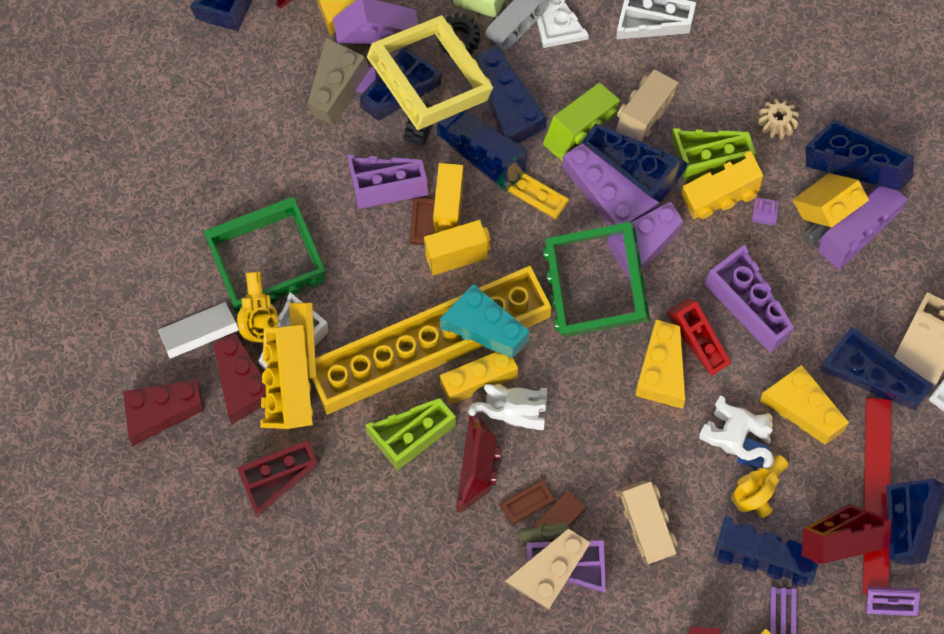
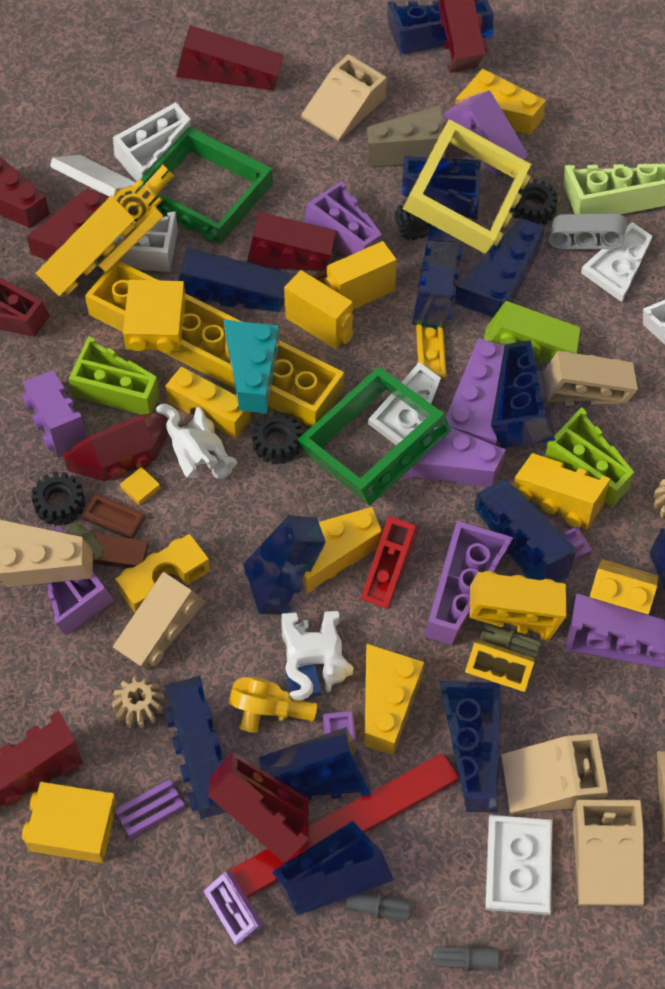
camera: 55 degrees right, 10 degrees down
none -> medium lavender wedge [21,370,87,458]
none -> black tyre [31,472,85,526]
none -> tan gear [112,676,164,729]
none -> white wedge [113,102,190,182]
none -> yellow arch [115,534,210,613]
none -> yellow tile [120,467,161,506]
none -> yellow brick [123,280,186,352]
none -> dark red wedge [176,25,284,91]
none -> clear blue wedge [177,247,290,312]
none -> clear blue wedge [243,515,326,615]
none -> dark red wedge [246,212,336,271]
none -> black tyre [252,412,302,465]
none -> clear blue wedge [259,727,371,801]
none -> tan slope [301,54,387,141]
none -> medium lavender tile [323,711,356,745]
none -> white wing [368,362,441,445]
none -> yellow brick [465,639,535,692]
none -> yellow wedge [470,571,566,641]
none -> clear blue wedge [474,479,577,583]
none -> olive axle [480,623,541,658]

